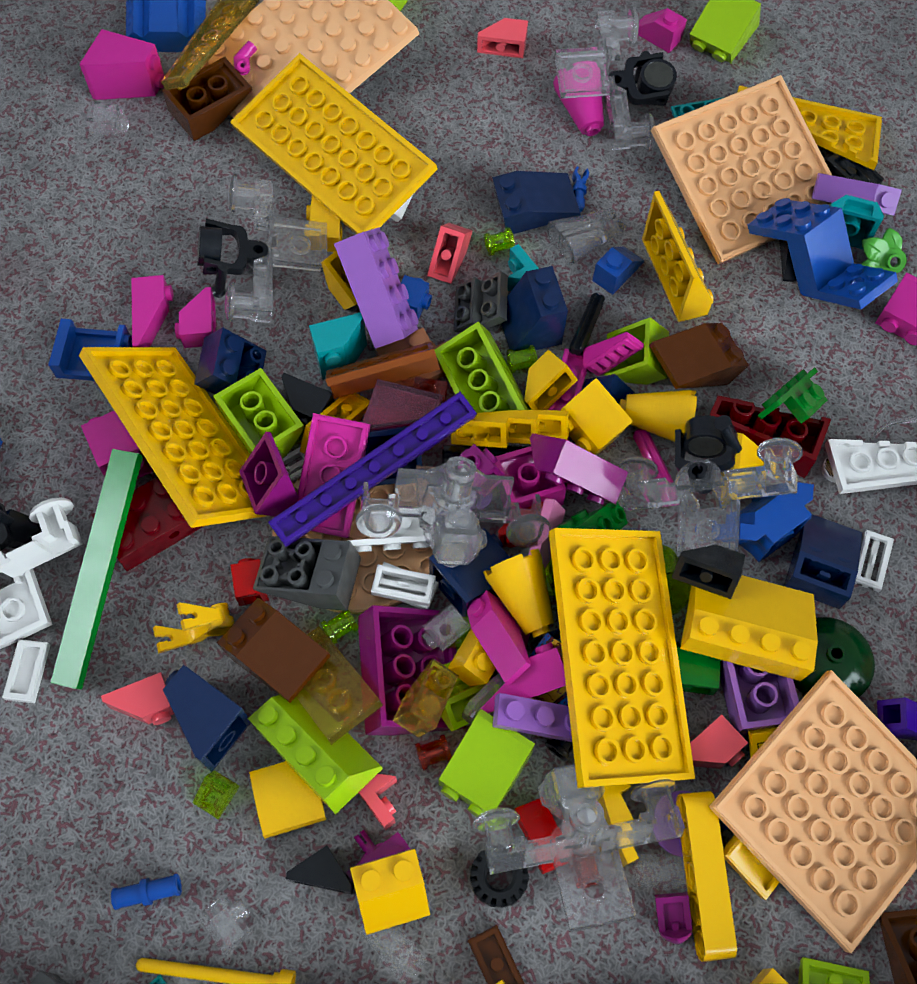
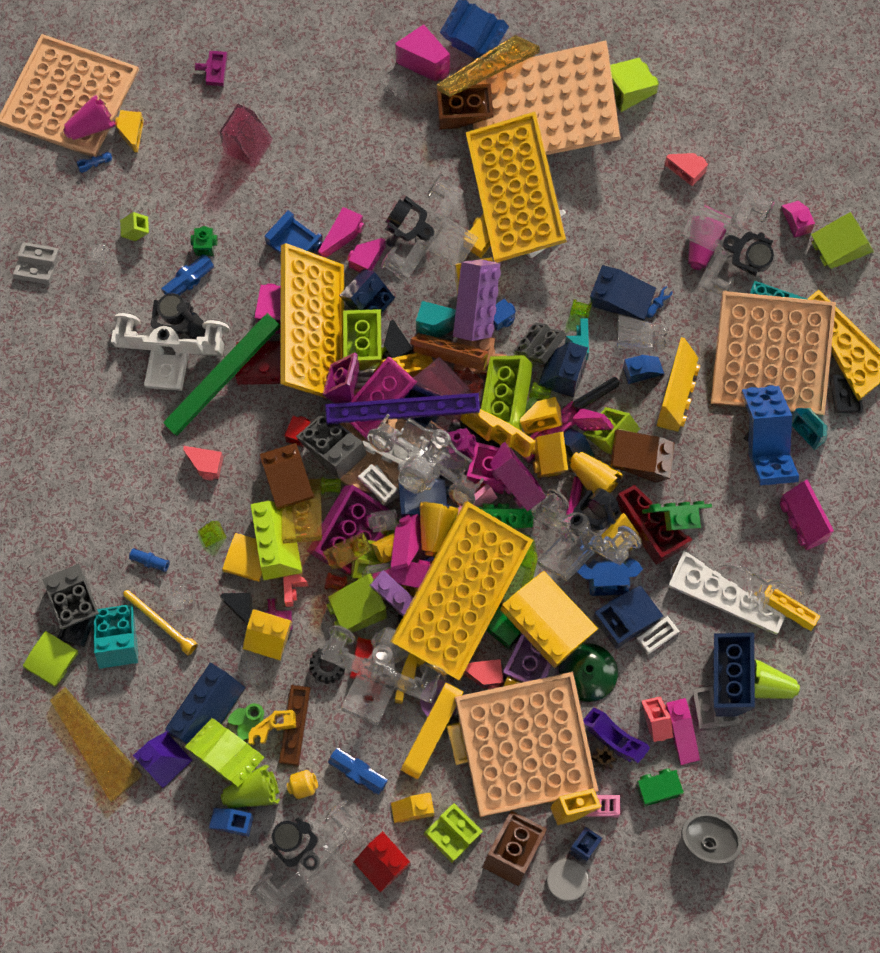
camera: 35 degrees right, 5 degrees up
white tile [2,639,50,704] -> none
yellow piece [153,602,235,654] -> none
dark blue slope [163,665,251,772] -> none
dark pink arm [233,41,257,76] -> none
coral slope [427,223,473,284] -> none
magenta plate [654,892,693,945] -> none
black slope [671,544,745,599] -> none
medium lavender slope [811,173,902,215] -> none
bright green plate [861,228,907,274] -> none

